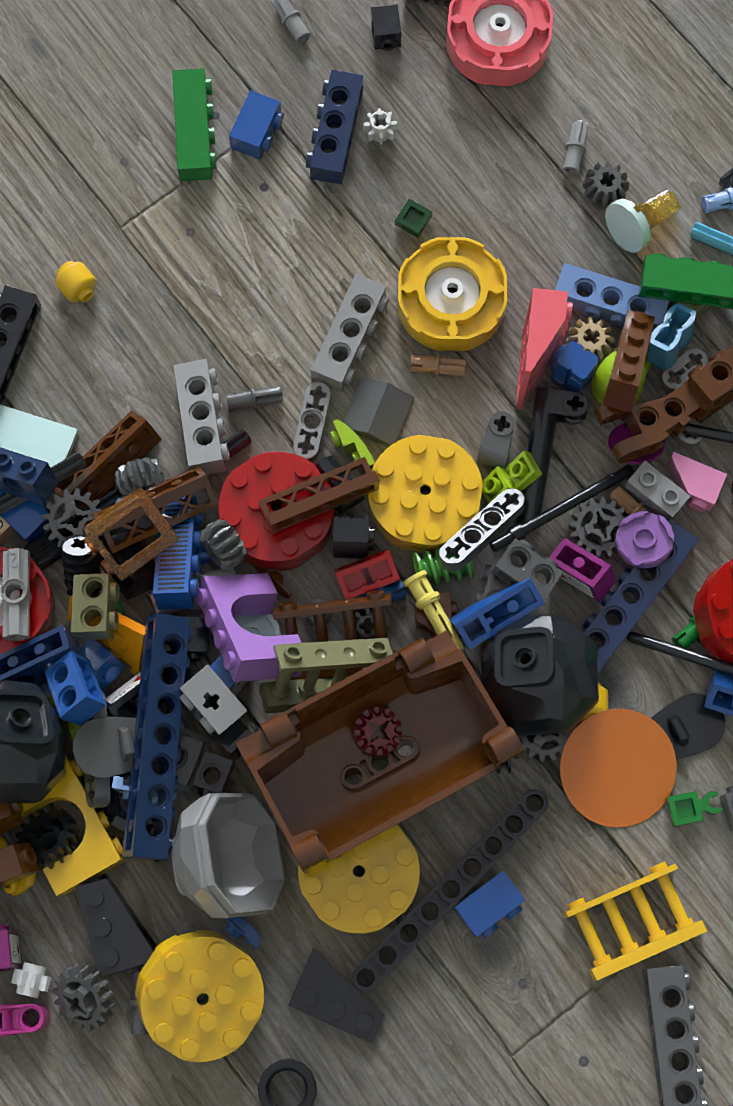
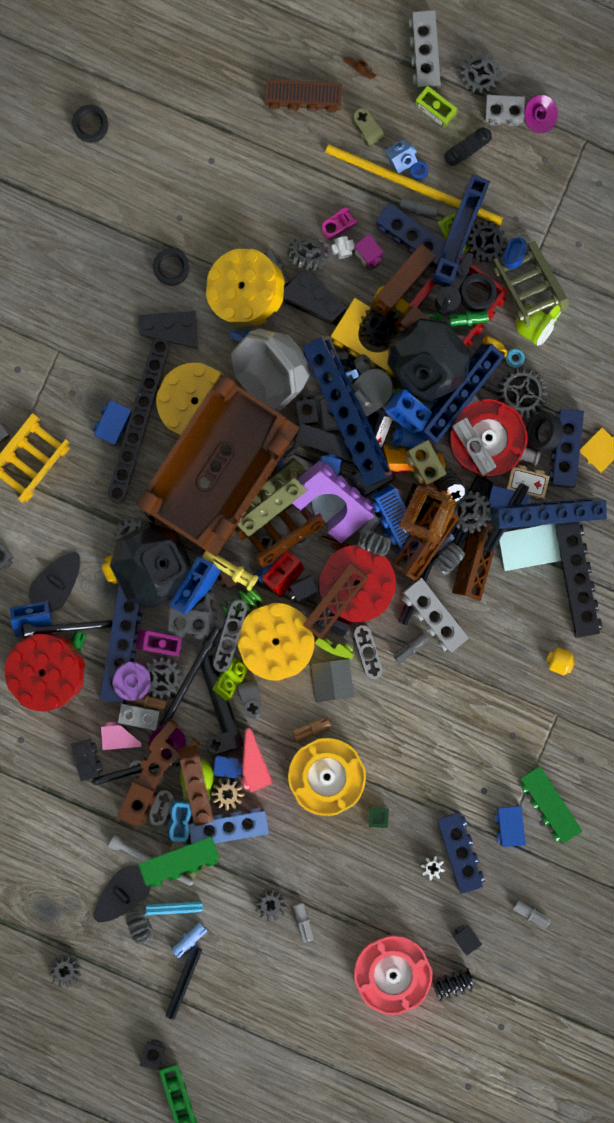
camera: 150 degrees right, 10 degrees up
light grey brick [179,664,247,735] -> none
light grey brick [311,274,389,392] -> none
dark red gear [354,707,403,755] -> none
orange sticker [560,709,677,827] -> none
light aqua tile [605,199,651,253] -> none
clear yellow piece [633,190,681,229] -> none
green plate [666,791,723,827] -> none

